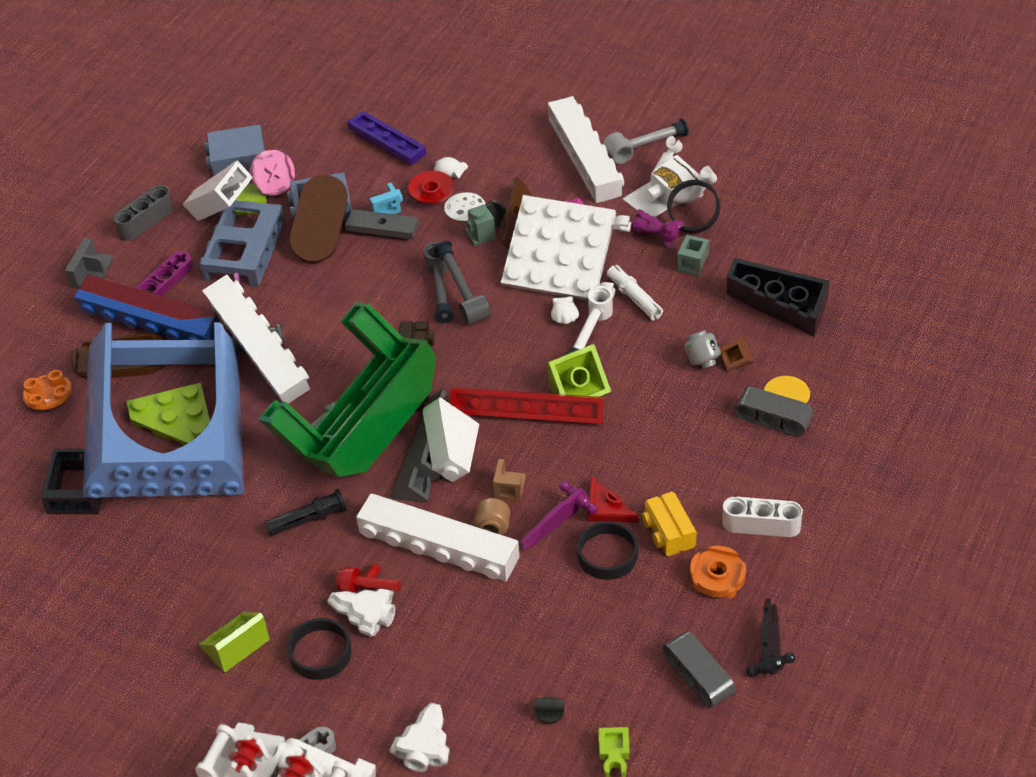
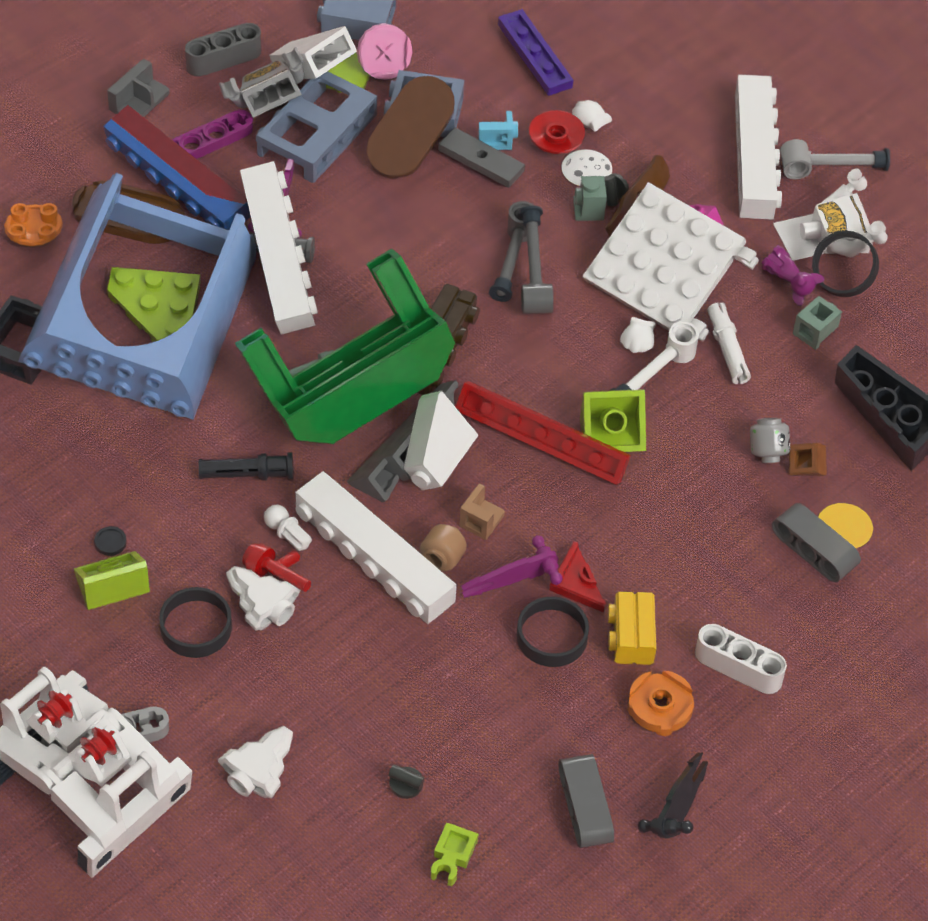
camera: 15 degrees right, 5 degrees up
none -> black piece [94,526,127,556]
none -> light grey torso [219,47,304,117]
none -> white axle [264,505,312,551]

